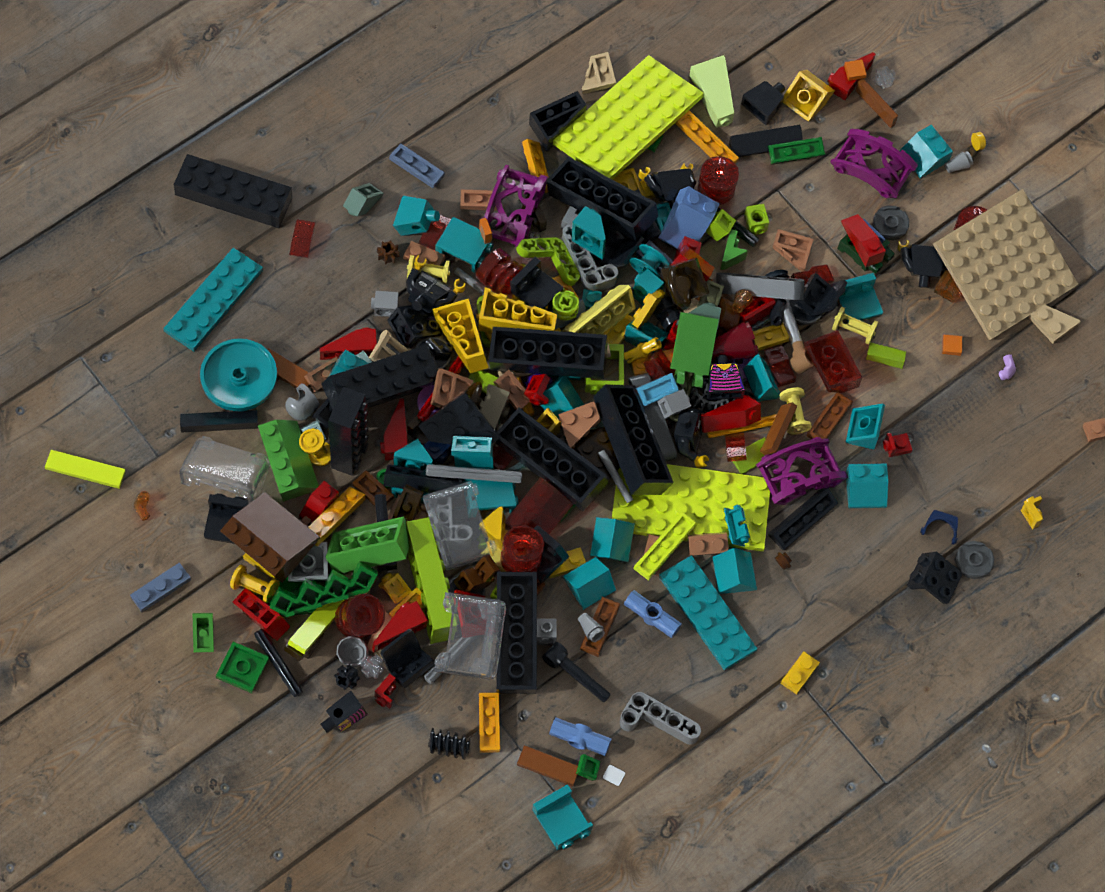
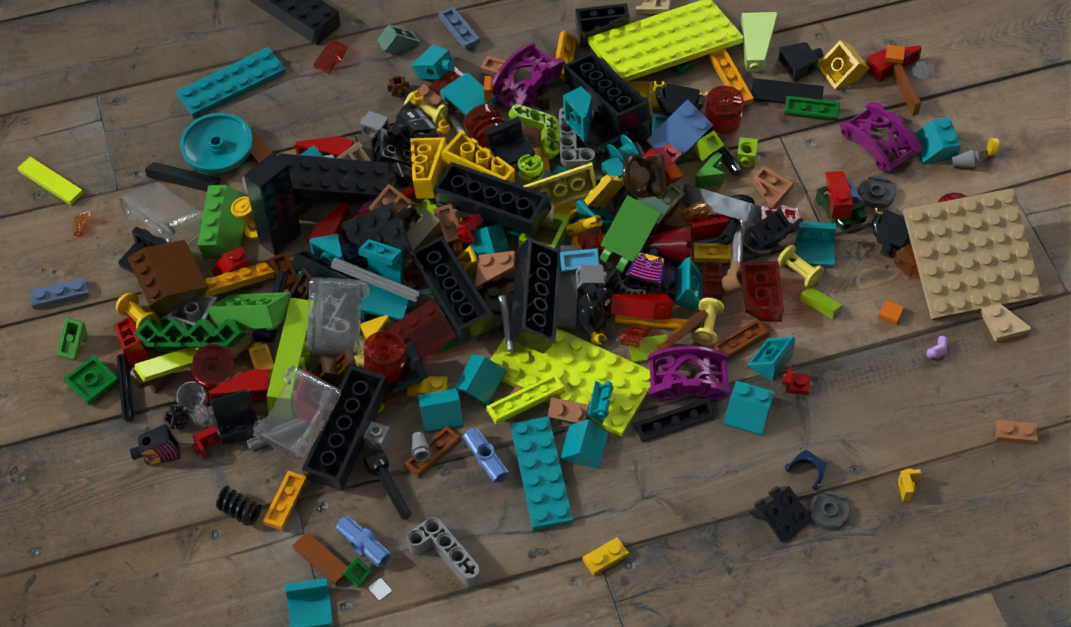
camera: 30 degrees right, 10 degrees down
reddish brown plate [775,552,792,570] -> none

